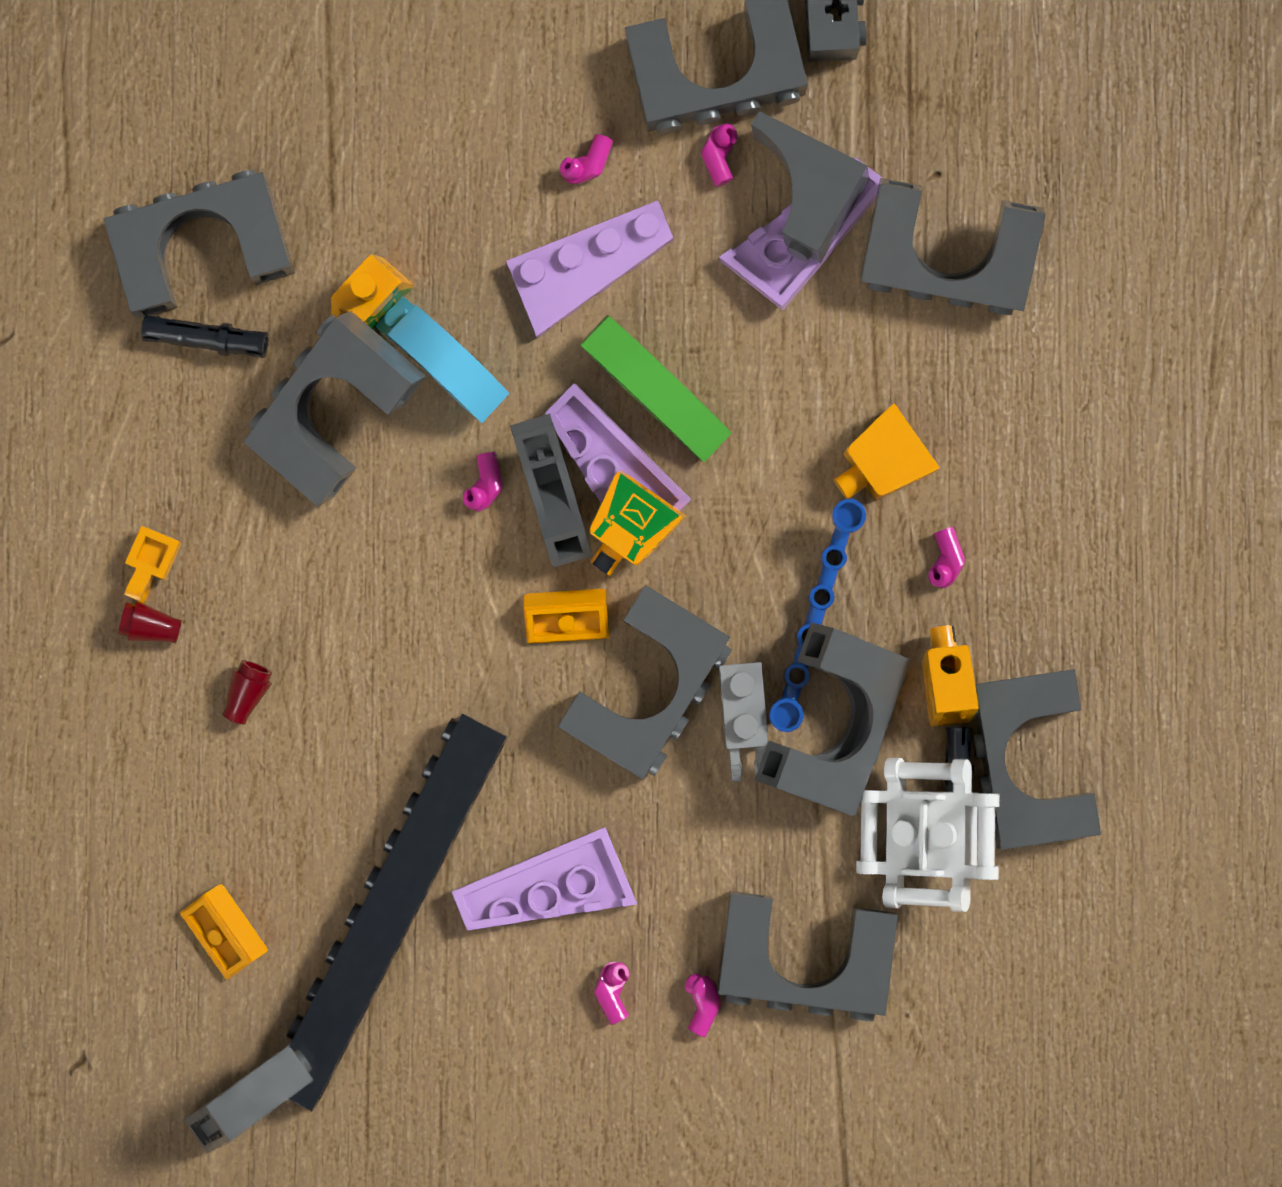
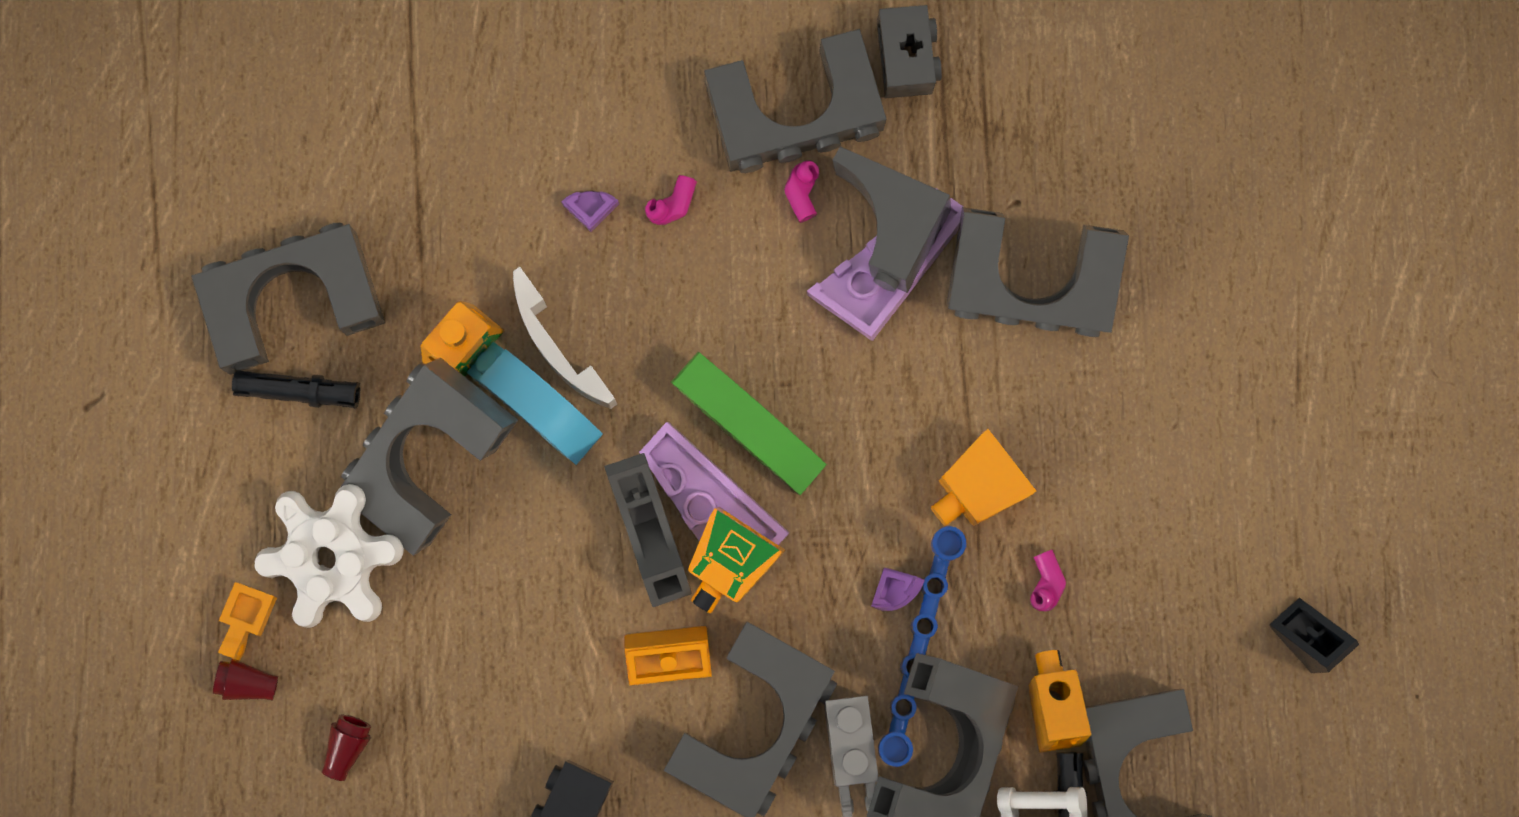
camera: 10 degrees left, 5 degrees down
dark pink arm [463,452,503,511] -> none
lavender wing [506,201,673,339] -> none
none -> white plate [254,484,404,628]
none -> white slope [513,267,617,409]
none -> medium lavender tile [561,191,619,232]
none -> medium lavender tile [871,567,925,611]
none -> black slope [1269,597,1359,673]

